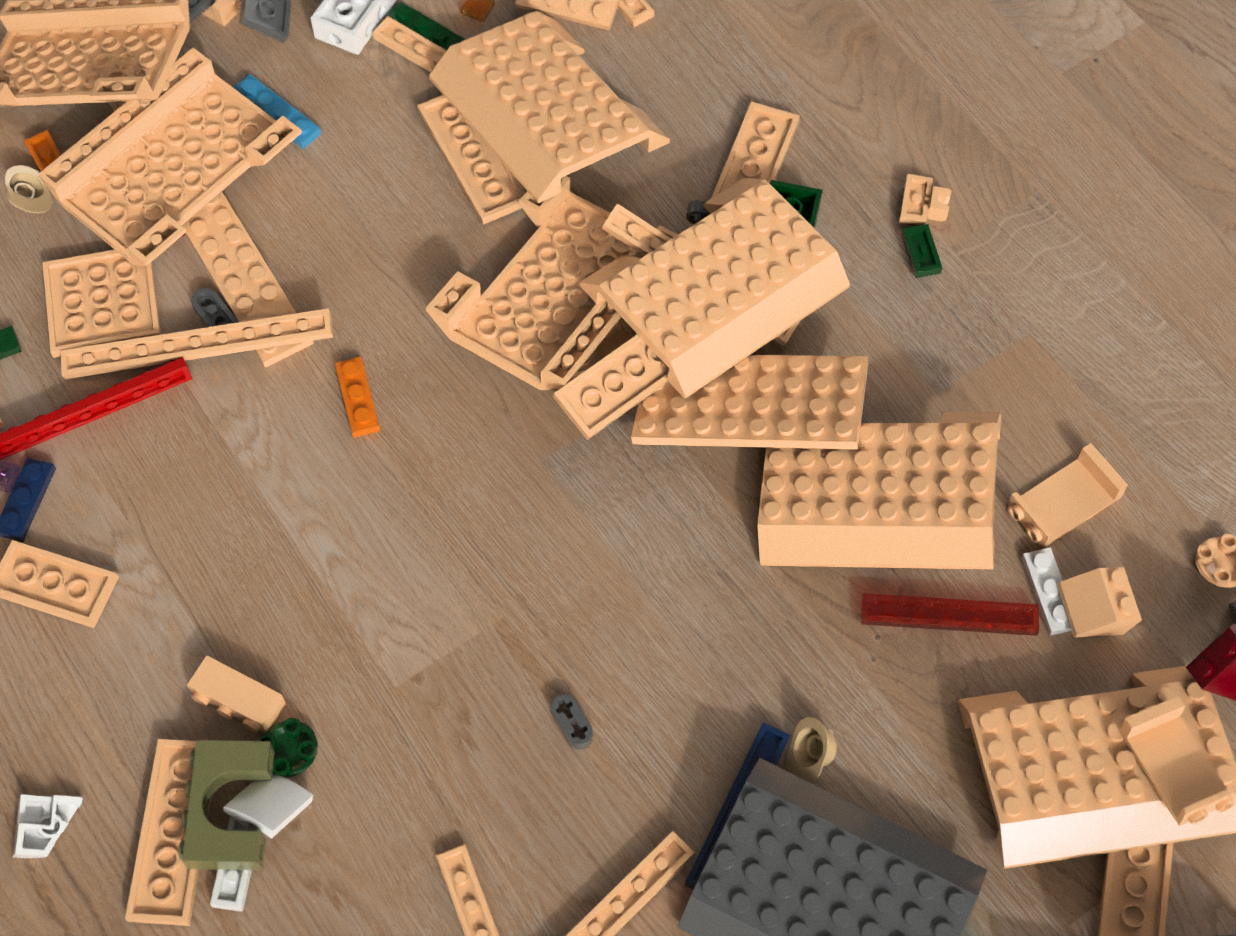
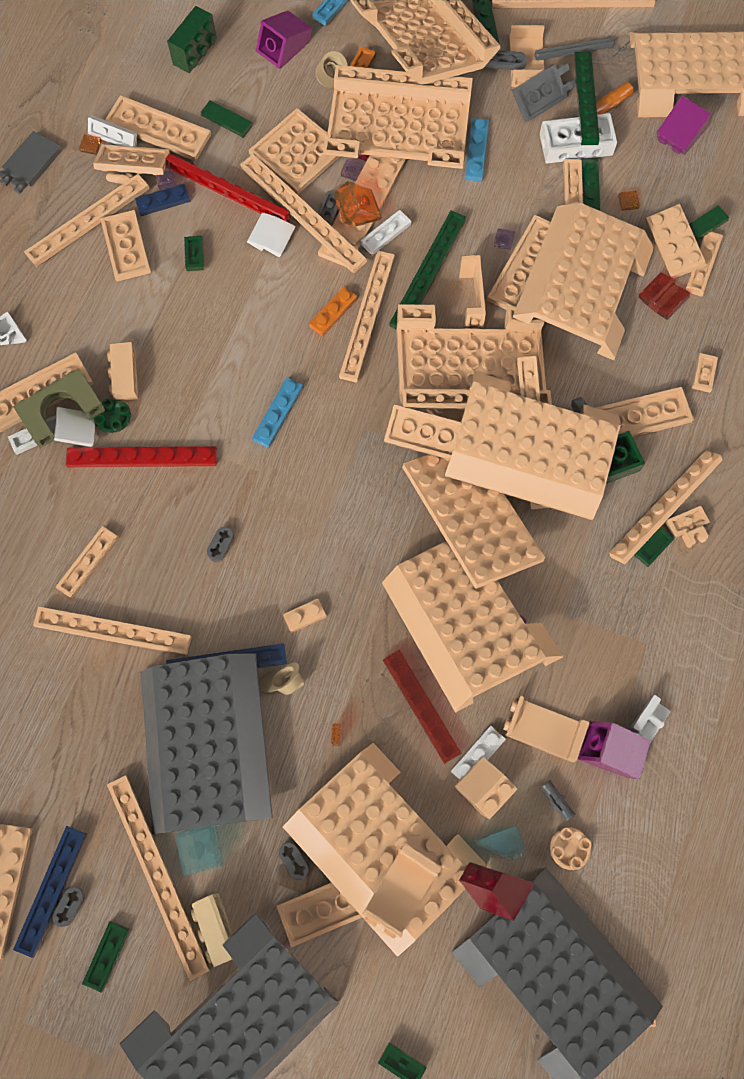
camera: 55 degrees right, 10 degrees up
none -> red plate [66,446,217,468]
none -> dark green plate [184,235,204,271]
none -> white slope [247,213,295,257]
none -> dark azure plate [252,377,303,448]
none -> dark grey beam [279,842,309,880]
none -> light nougat plate [283,599,326,633]
none -> clear orange tile [331,723,341,746]
none -> clear orange slope [334,181,382,226]
none -> light nougat plate [339,251,395,383]
none -> plate [341,159,363,181]
none -> white plate [360,210,411,256]
none -> dark green plate [389,210,466,330]
none -> light nougat panel [459,255,486,329]
none -> clear light blue slope [474,825,526,861]
none -> clear purple plate [494,228,515,250]
none -> dark grey pin [540,780,576,822]
none -> slope [577,721,651,780]
none -> light nougat plate [609,450,722,564]
none -> white panel [629,695,670,743]
none -> clear red slope [639,272,690,320]
none -> light nougat plate [692,353,718,393]

